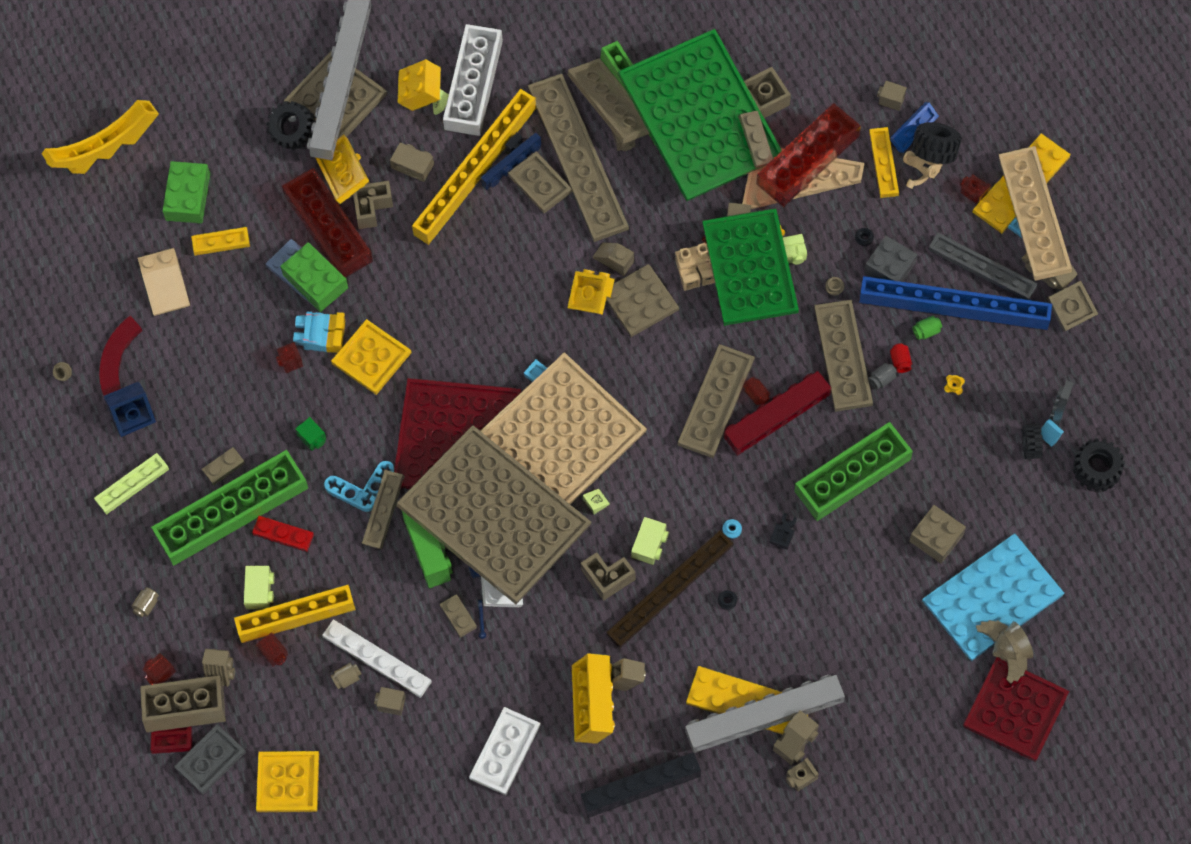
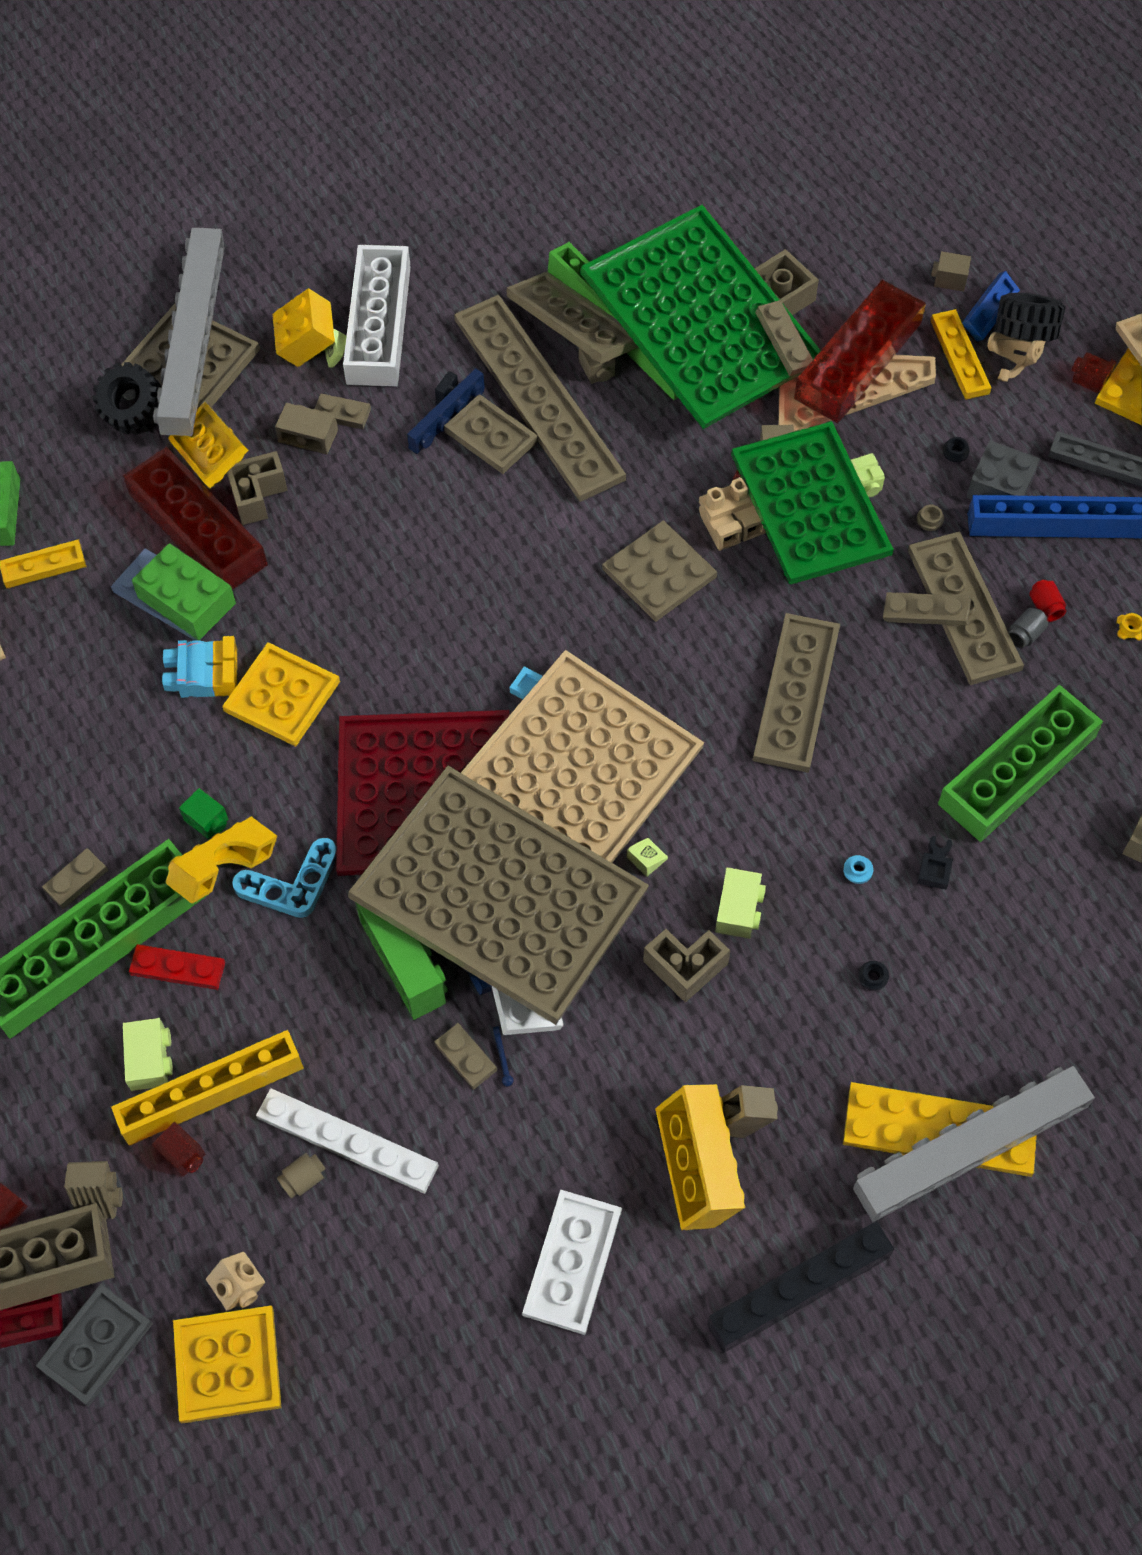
camera: 10 degrees left, 5 degrees down
clear red brick [276,342,304,373] -> none
dark tan plate [362,470,404,550] -> none
dark tan brick [374,687,406,716] -> none
yellow brick [412,89,536,245] -> none
yellow plate [567,269,615,315] -> none
dark tan slope [593,242,634,276] -> none
dark brown plate [607,530,734,648] -> none
dark red brick [724,371,832,456] -> none
clear red brick [743,377,771,405] -> none
dark tan brick [773,710,819,766] -> none
dark tan brick [786,758,819,792] -> none
bright green brick [912,315,942,340] -> none
none -> yellow arch [165,816,277,904]
none -> tan brick [206,1252,265,1310]
none -> dark tan plate [314,394,371,429]
none -> dark tan plate [883,592,971,626]

